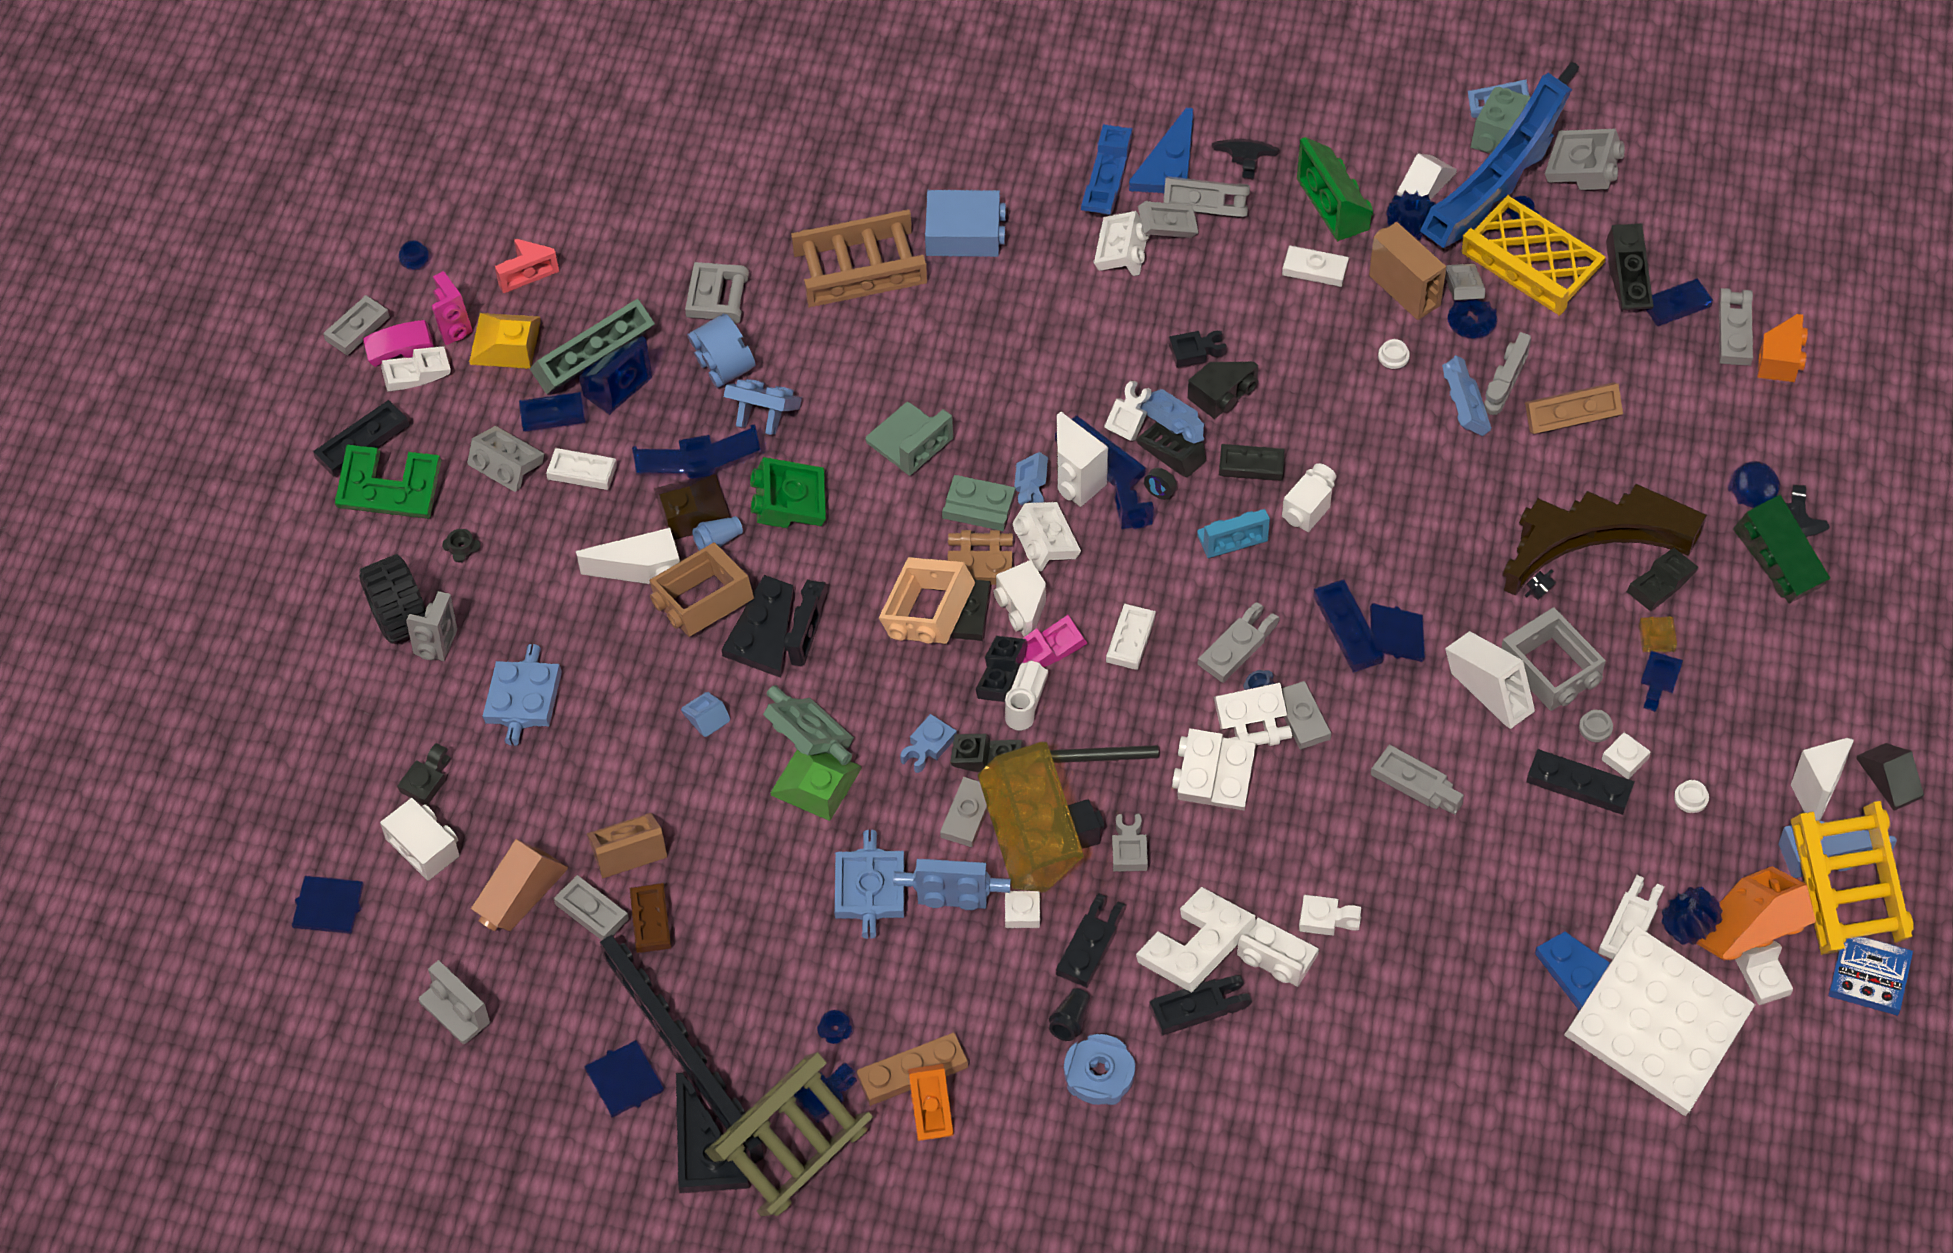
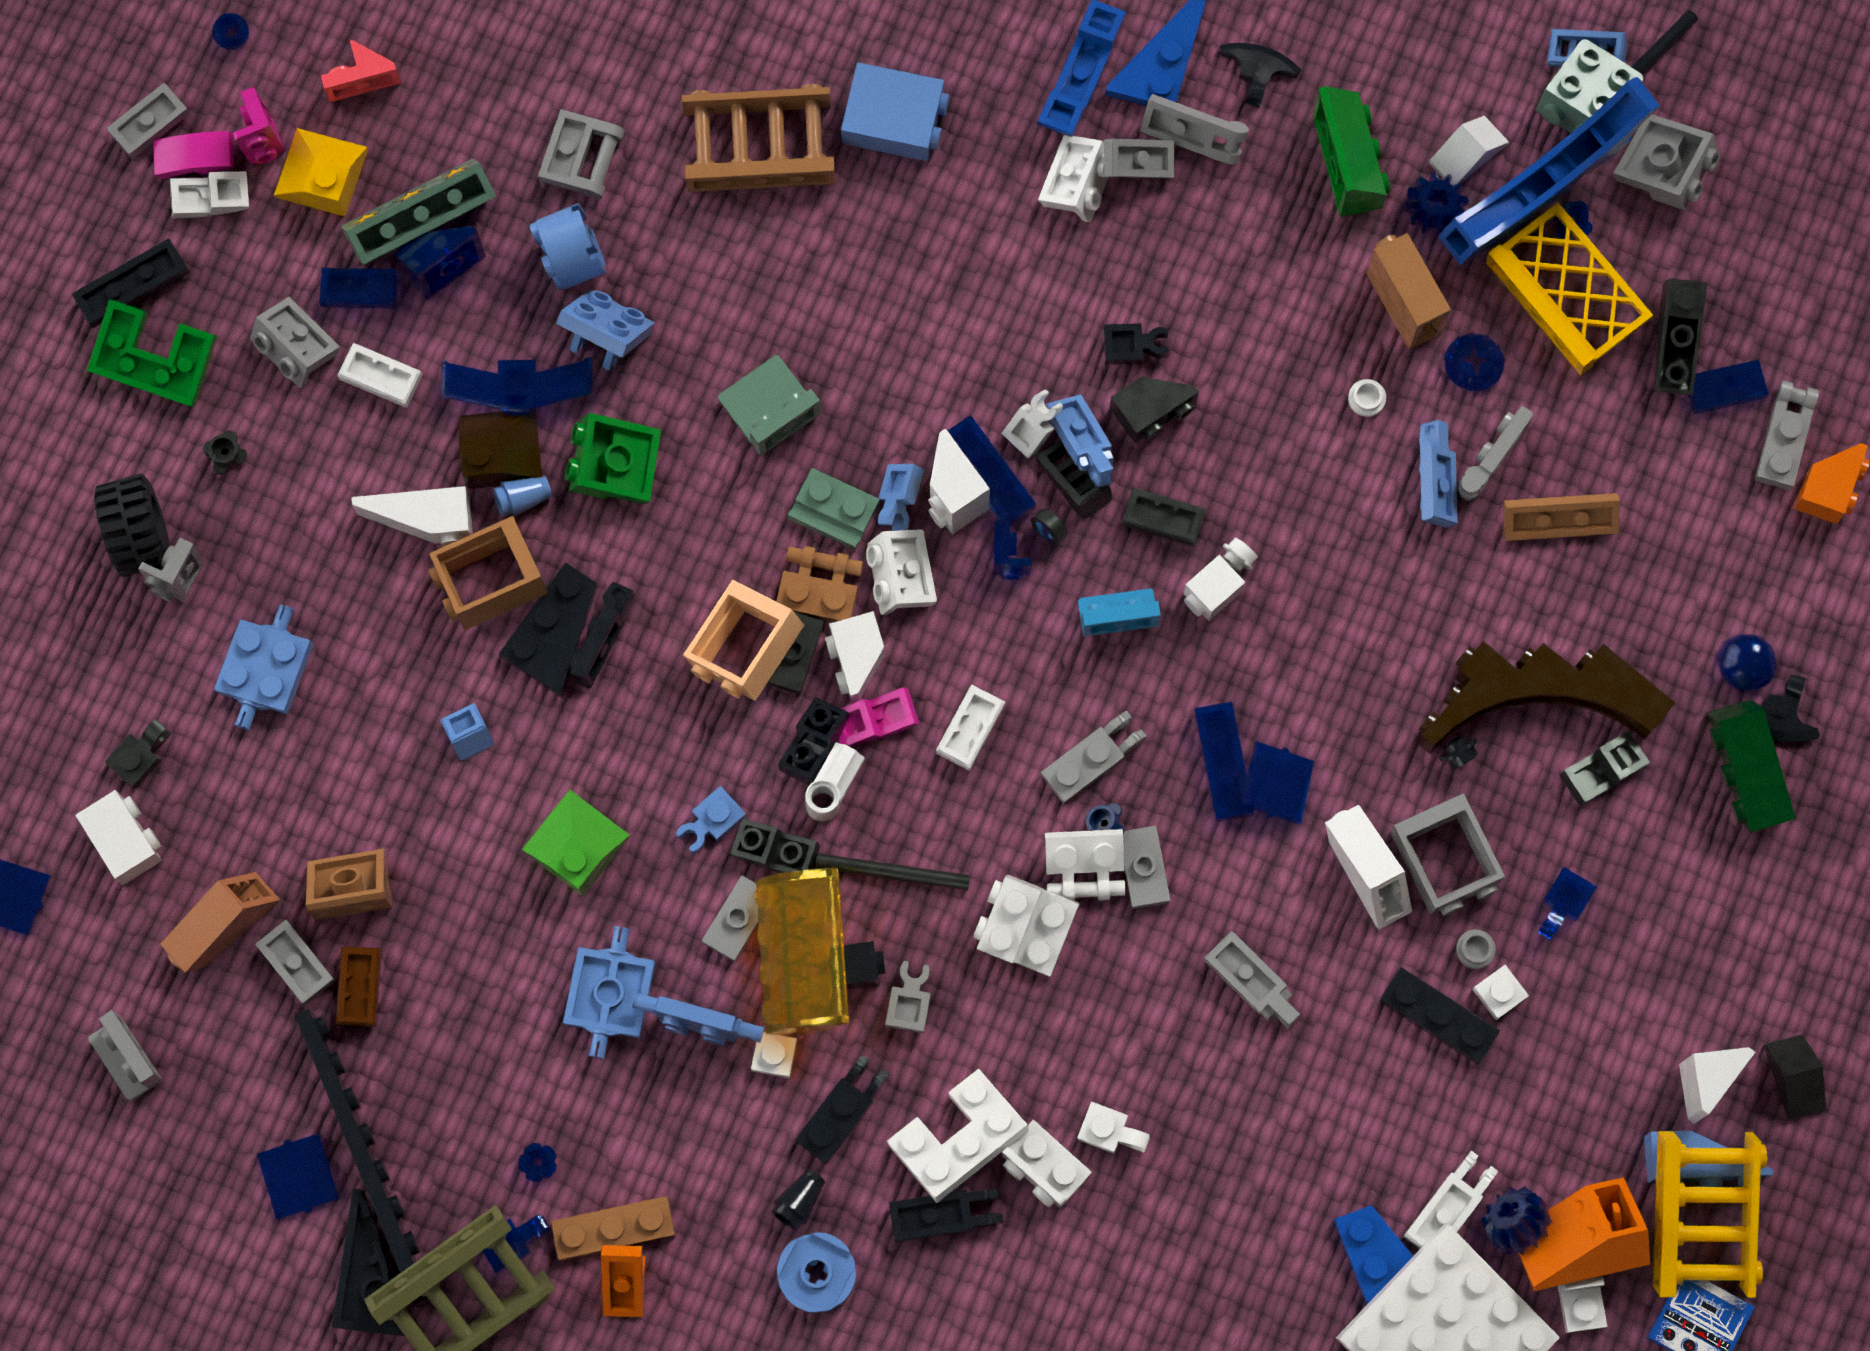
camera: 10 degrees right, 20 degrees up
sand green plate [763,685,854,765] -> none
white plate [1282,245,1349,287] -> none
light grey plate [1445,264,1485,300] -> none
clear yellow tile [1639,616,1677,652] -> none
white plate [1674,780,1709,813] -> none

